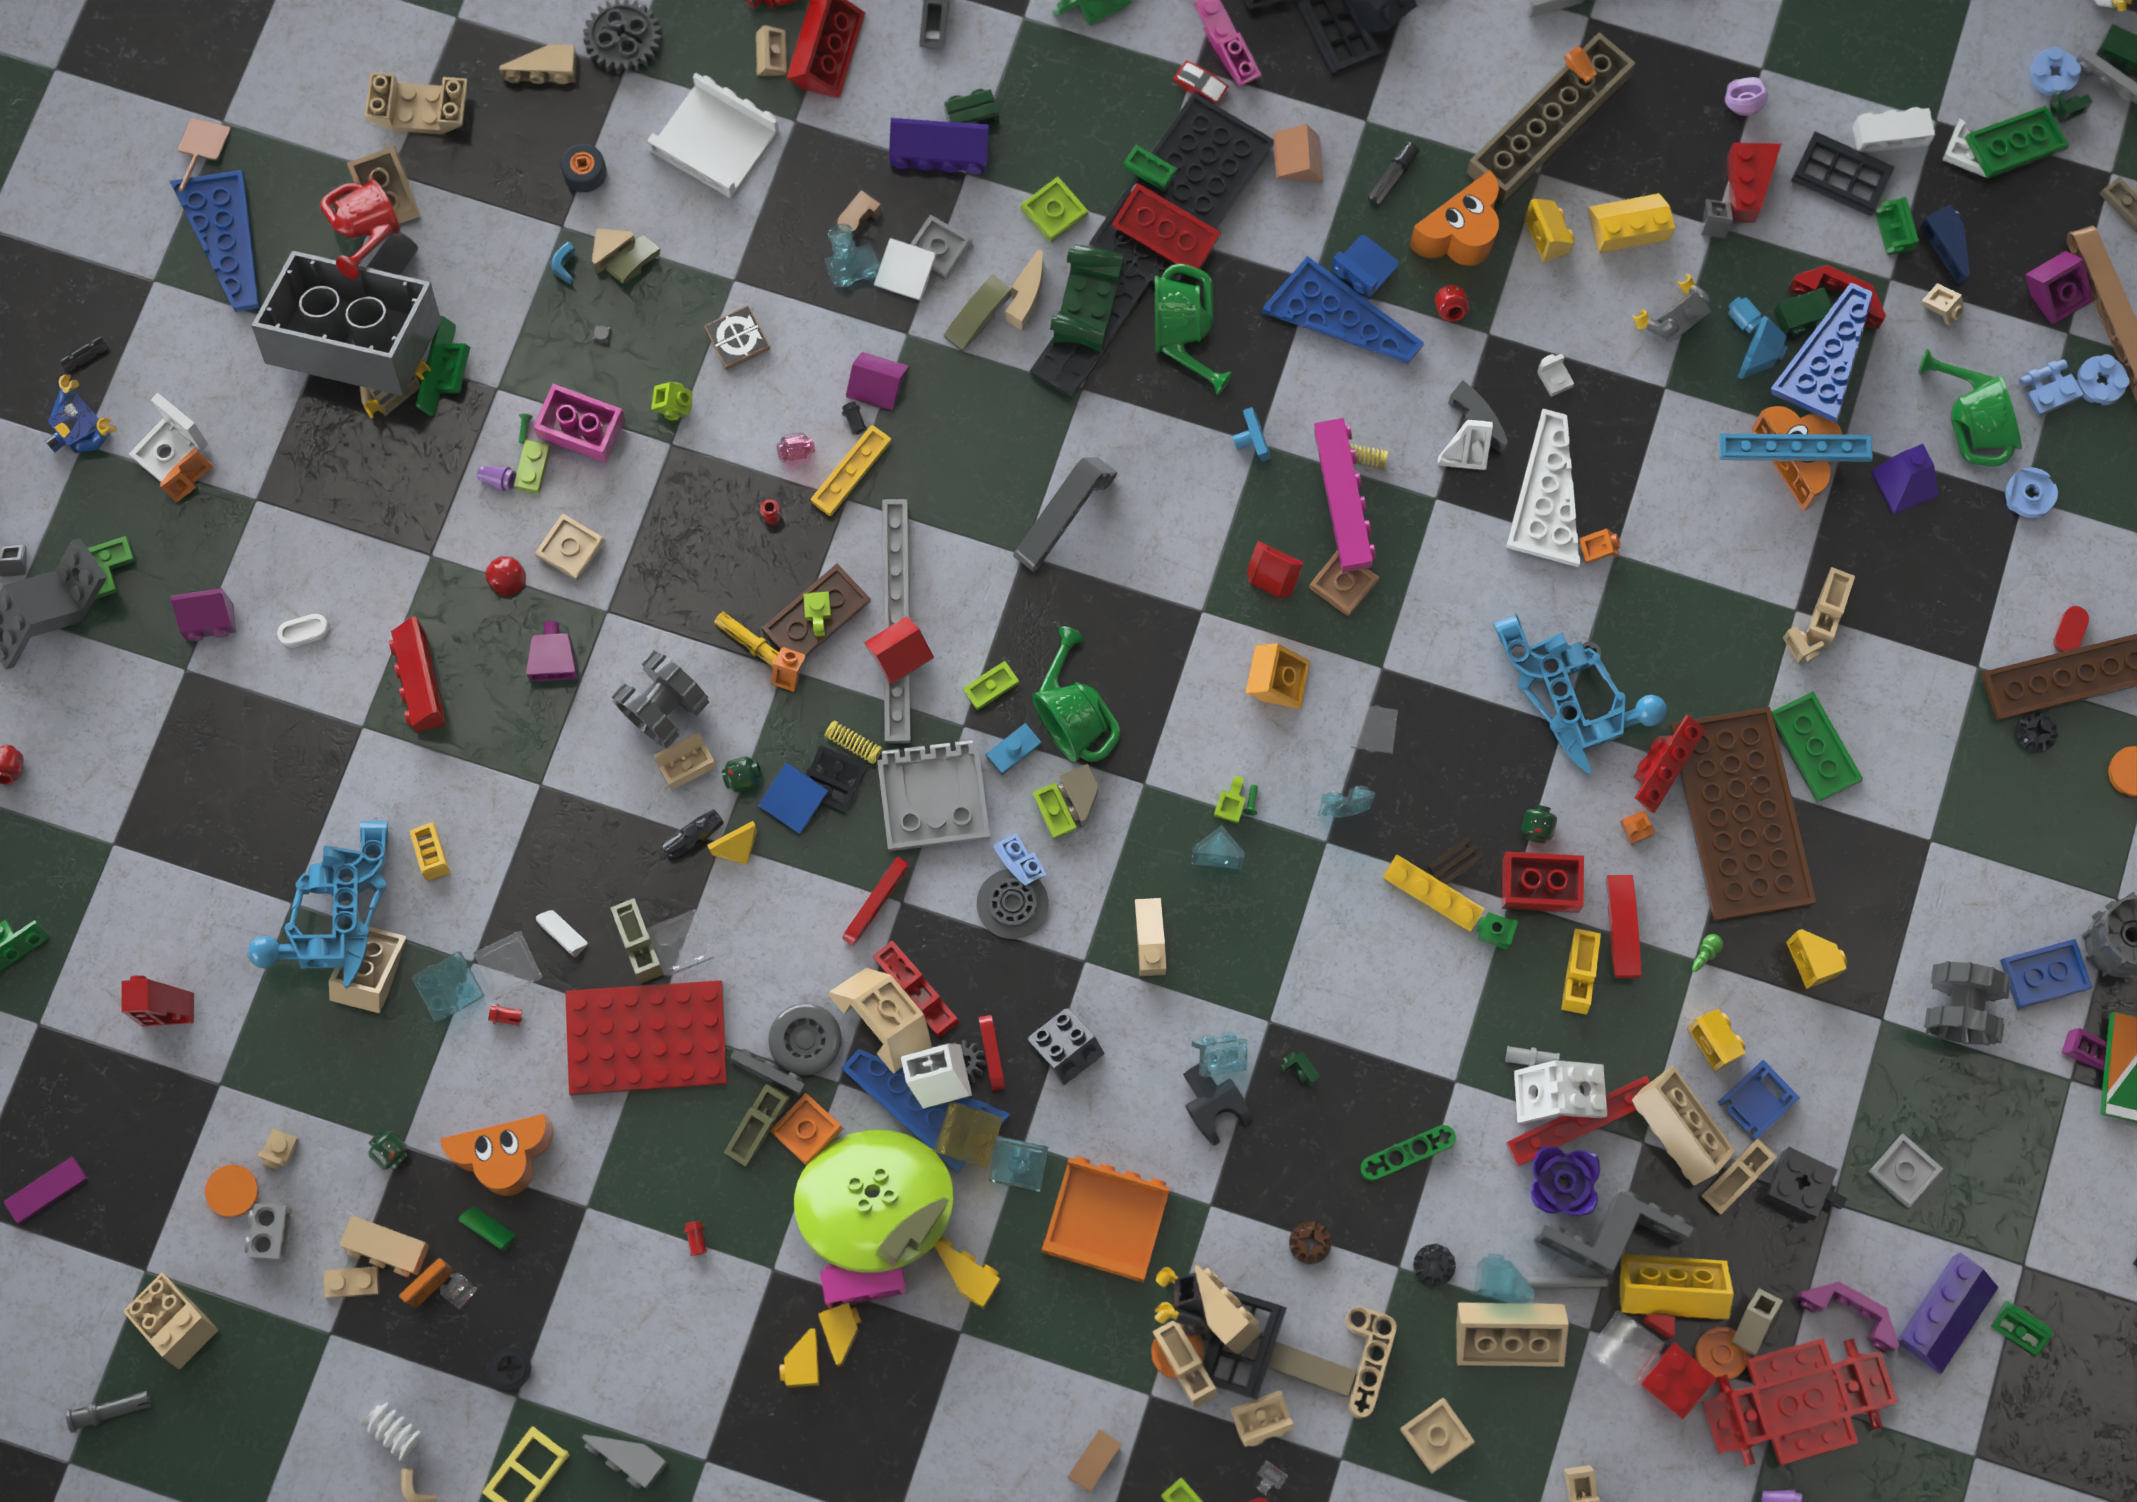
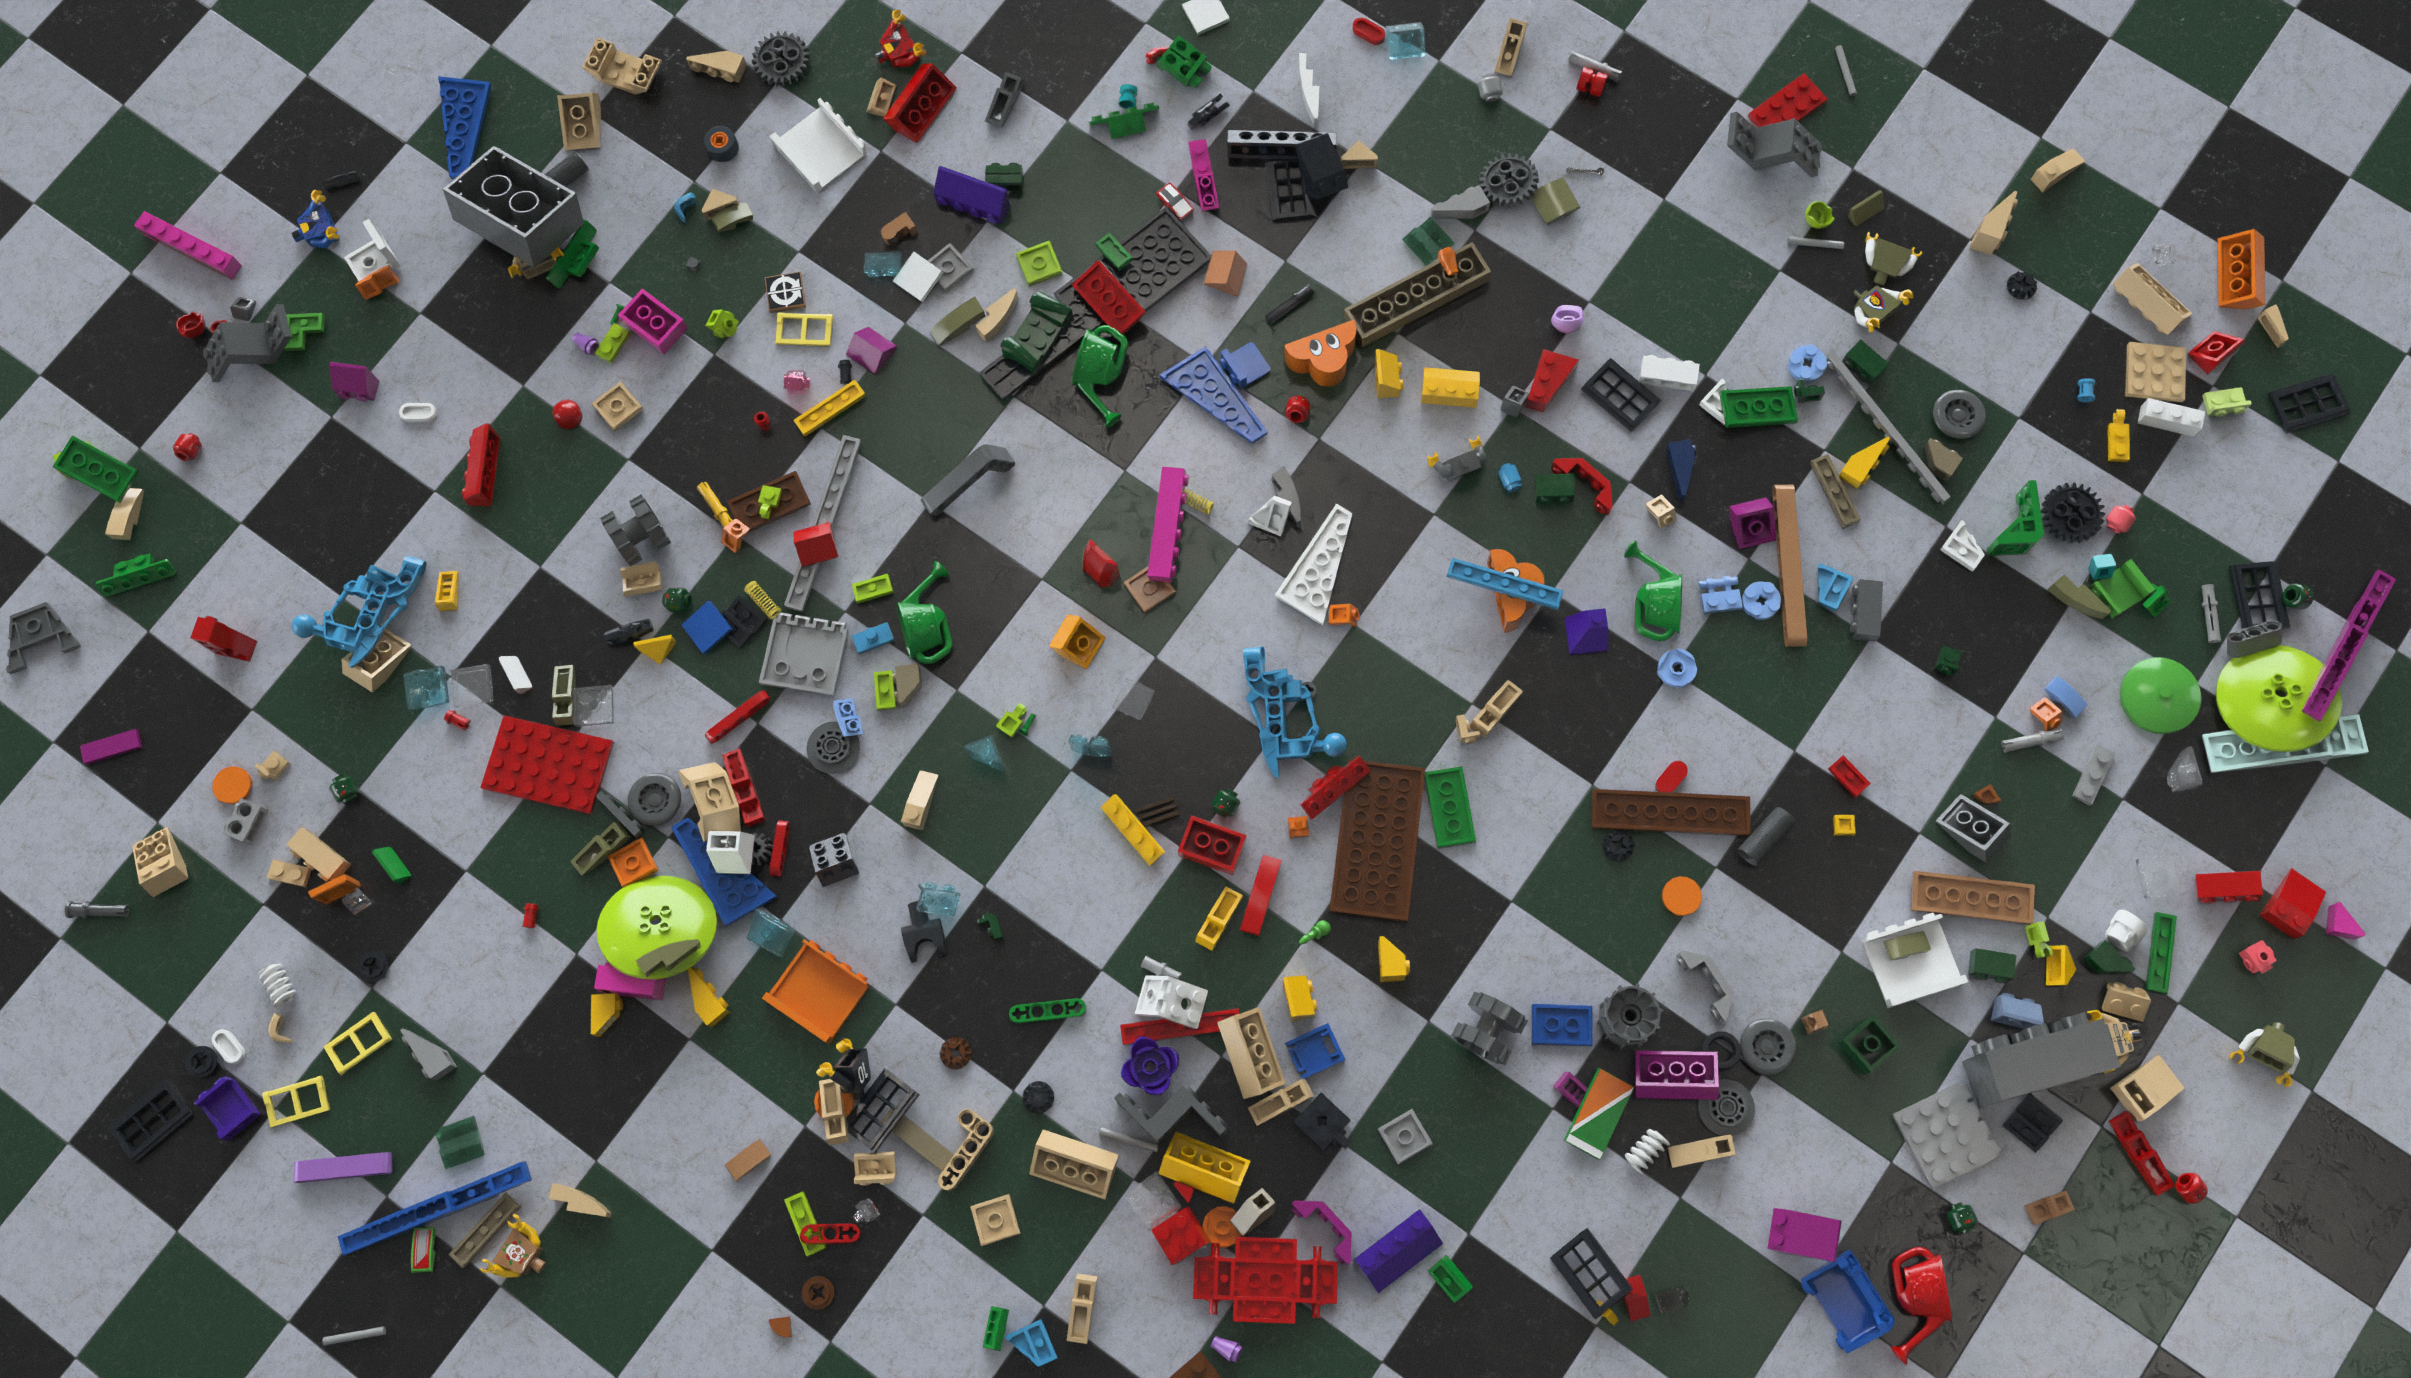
camera: 25 degrees right, 0 degrees up
nougat piece [177,118,231,192] -> none
red piece [320,179,400,279] -> none
orange brick [440,1114,553,1196] -> none
torso [526,621,578,682] -> none
yellow slope [780,1329,820,1387] -> none
clear light blue wheel [828,224,857,259] -> none
clear yellow slope [933,1101,1003,1168] -> none
tan slope [1194,1265,1261,1355] -> none
dark azure tile [1233,407,1272,462] -> none
clear light blue slope [1474,1254,1534,1303] -> none
green brick [1476,912,1518,950] -> none
white bracket [1537,354,1574,397] -> none
dark azure slope [1738,316,1788,379] -> none
wing [1771,283,1873,424] -> none
green hinge [1875,197,1919,256] -> none
none -> light yellow window [775,313,833,346]
none -> clear green slope [1402,216,1455,266]

